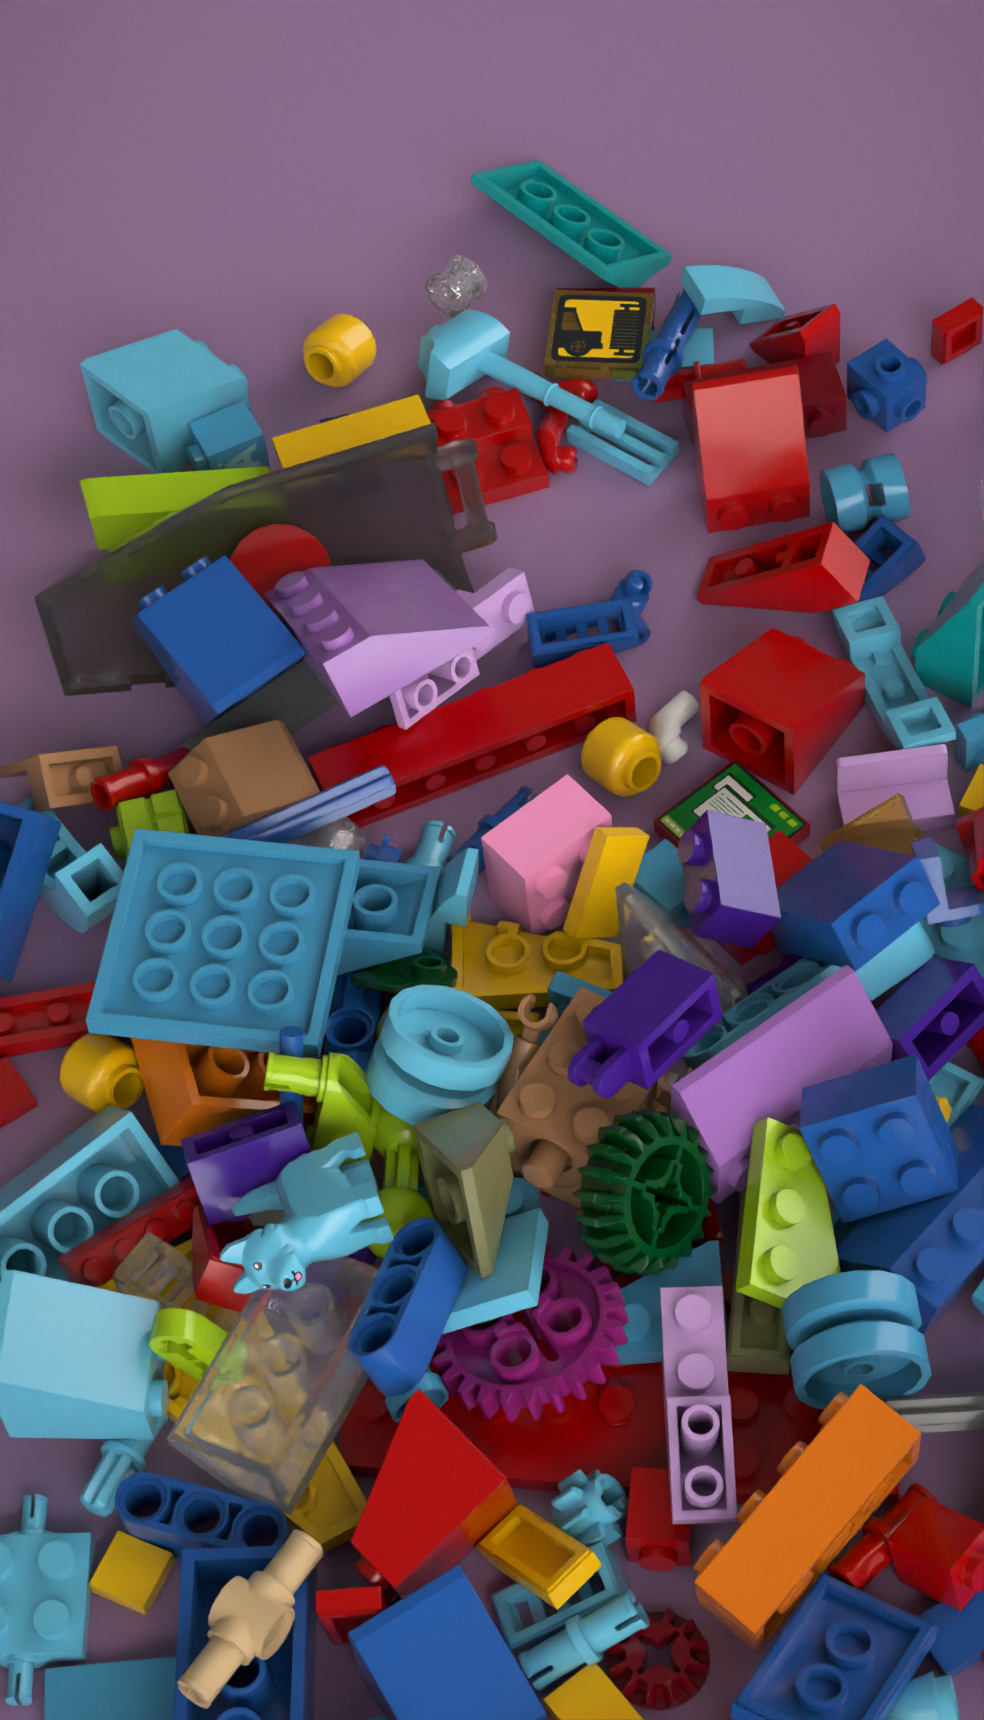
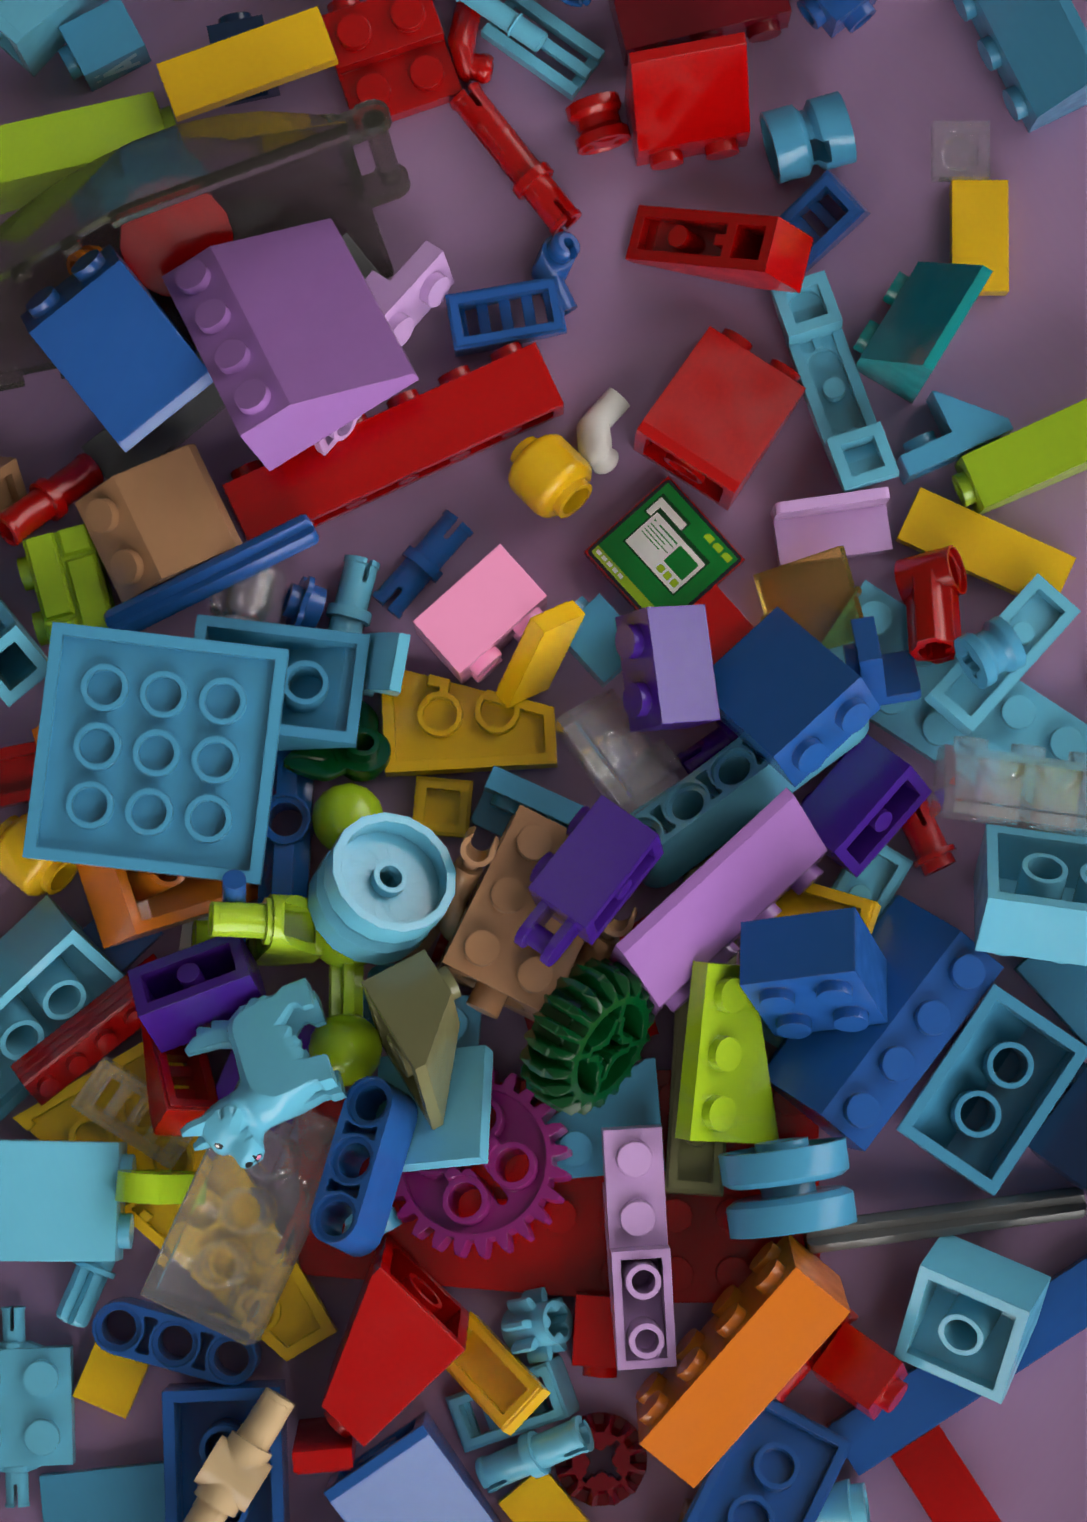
camera: 10 degrees left, 30 degrees up
none -> red pin [450,82,582,236]
none -> red wheel [565,91,632,155]

